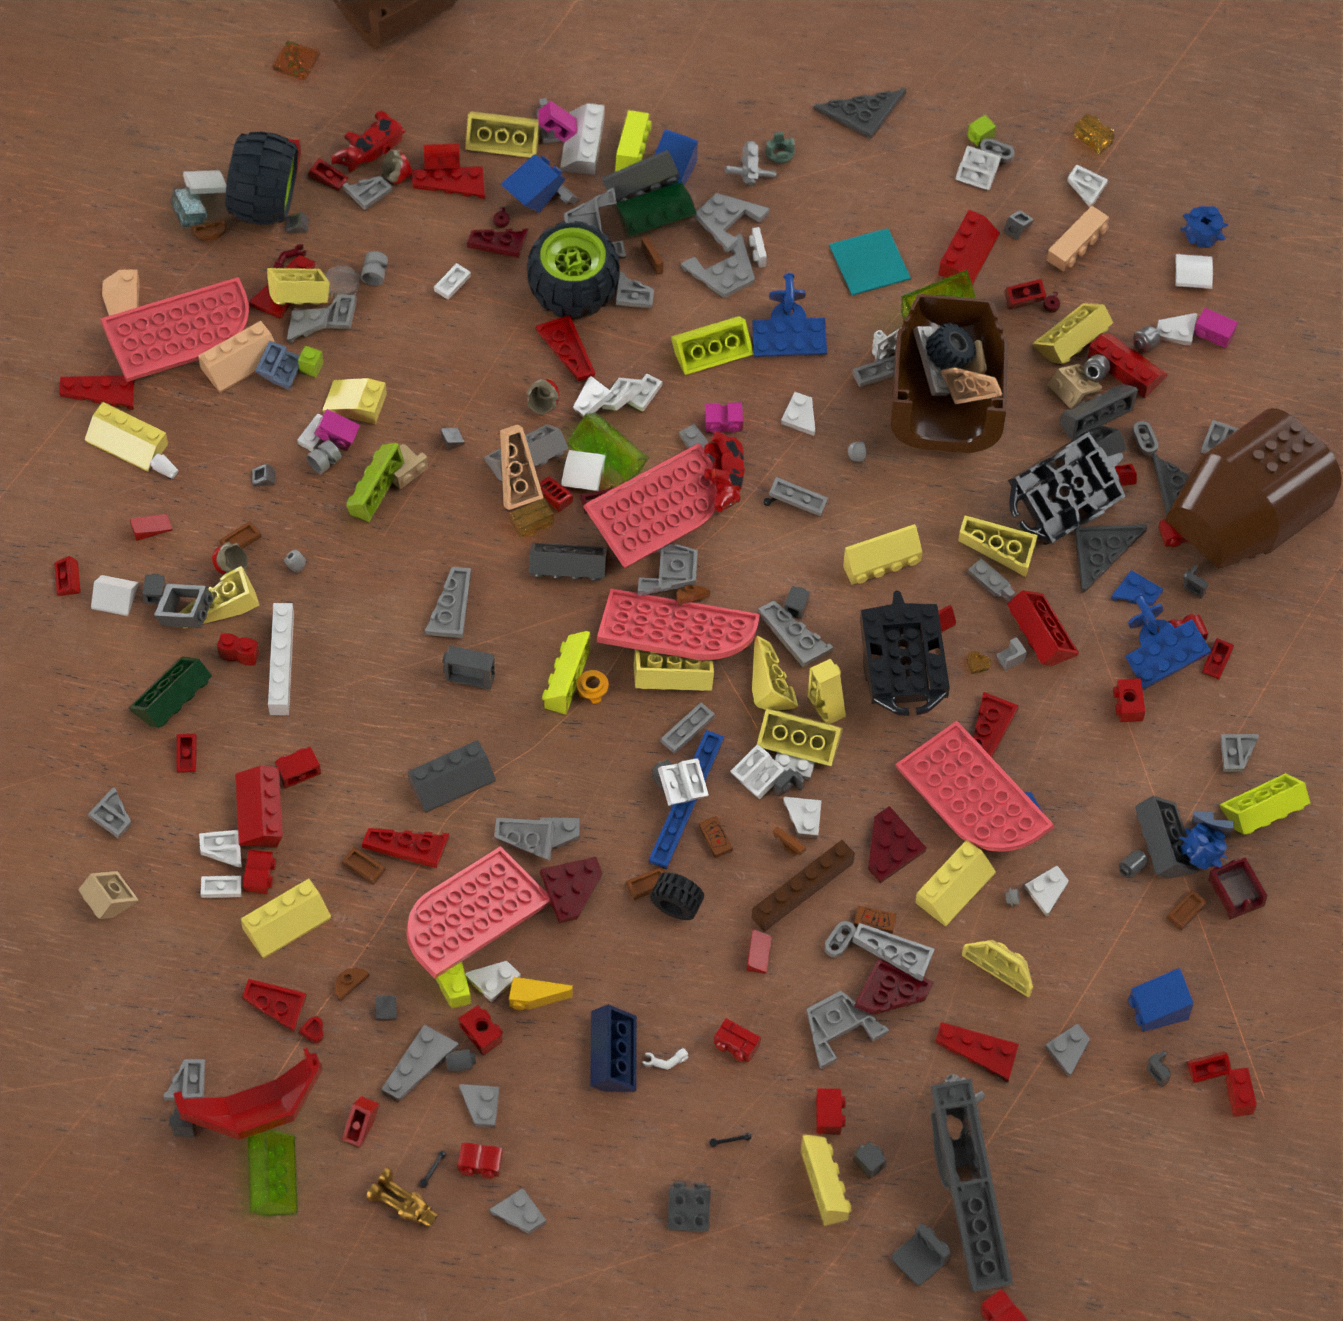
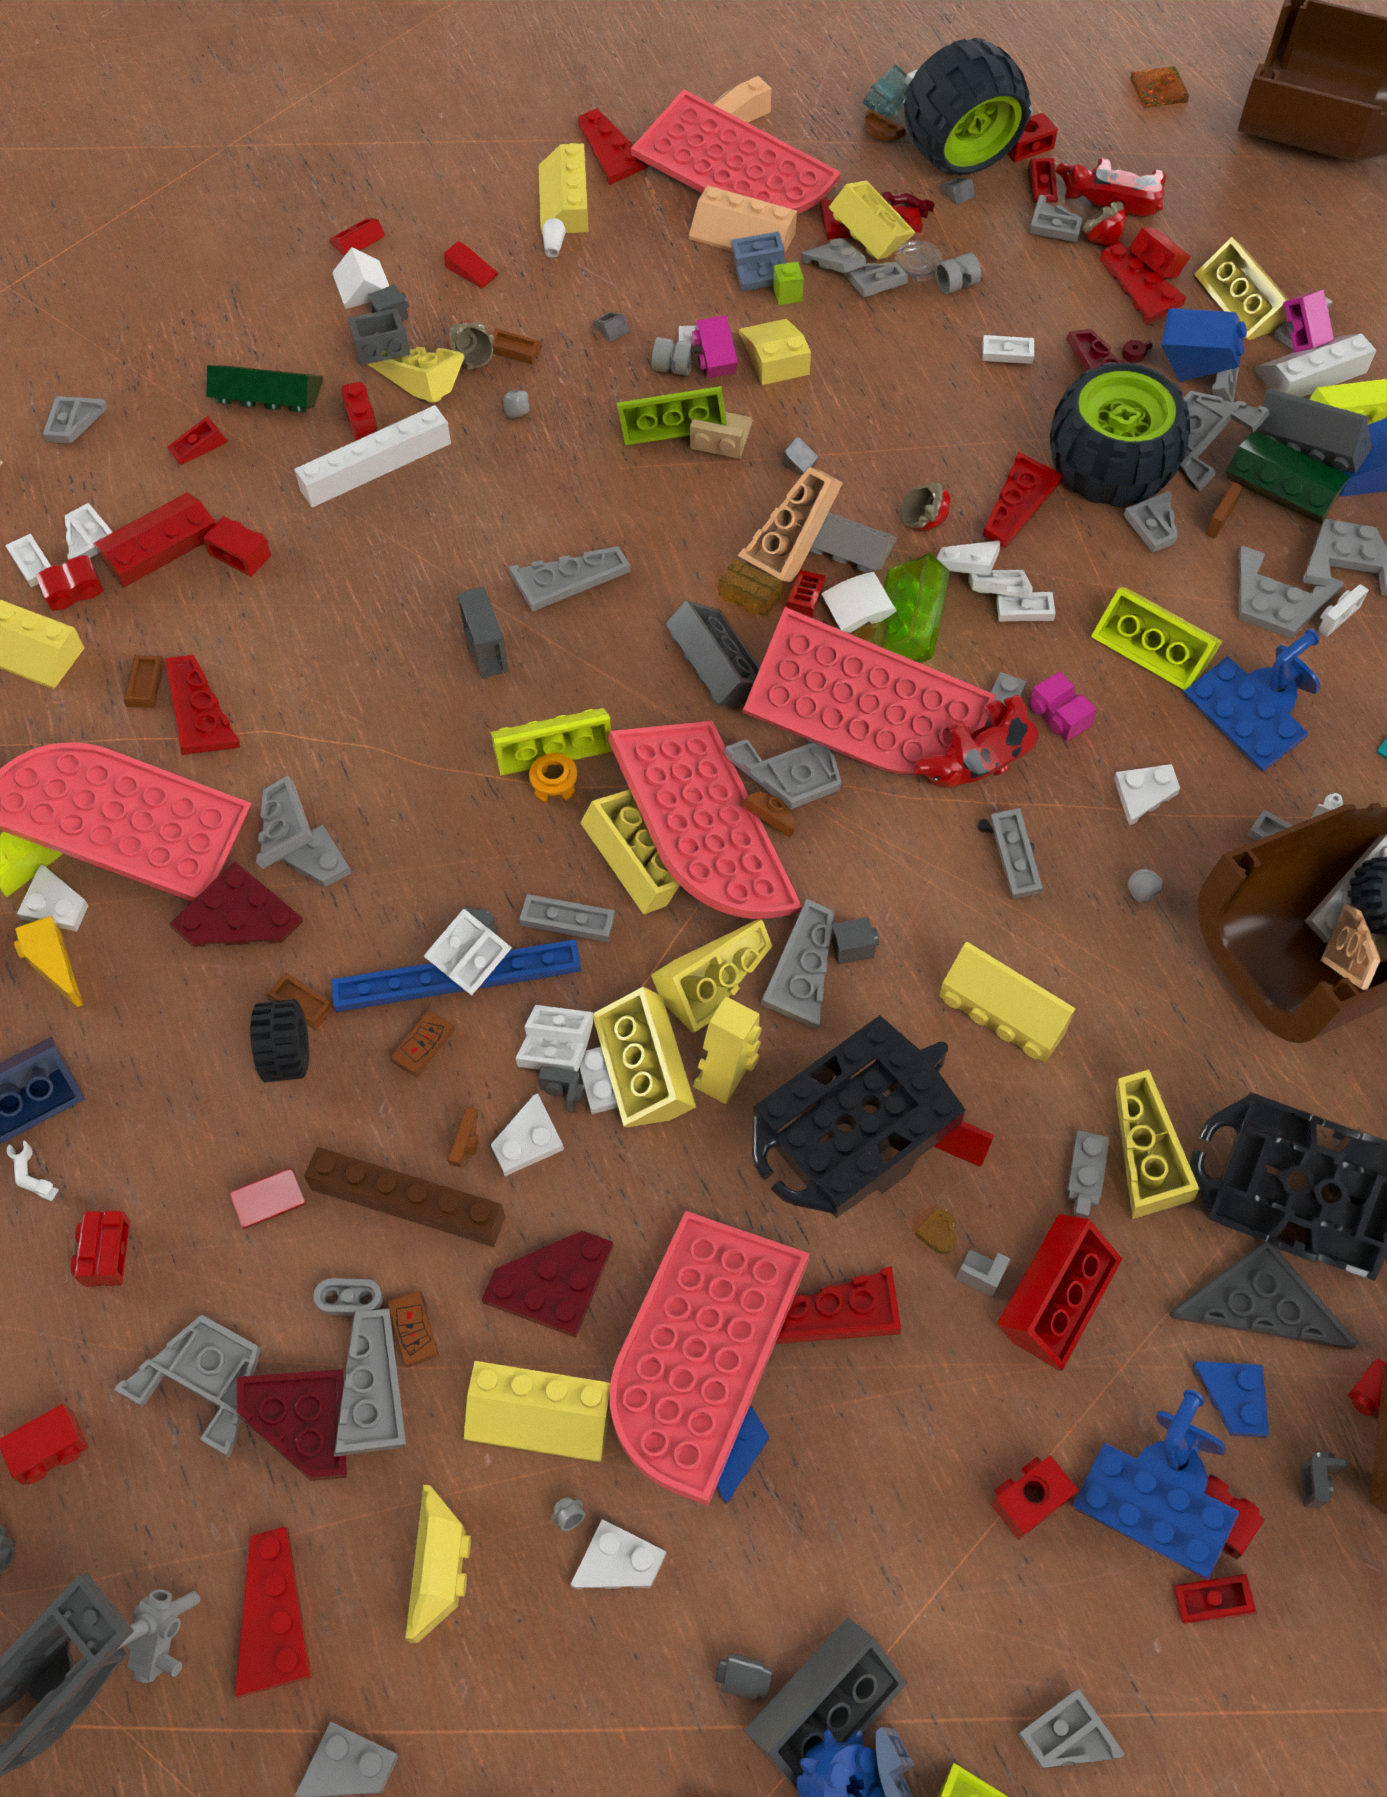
camera: 60 degrees right, 0 degrees up
dark grey slope [408,740,496,813] -> none

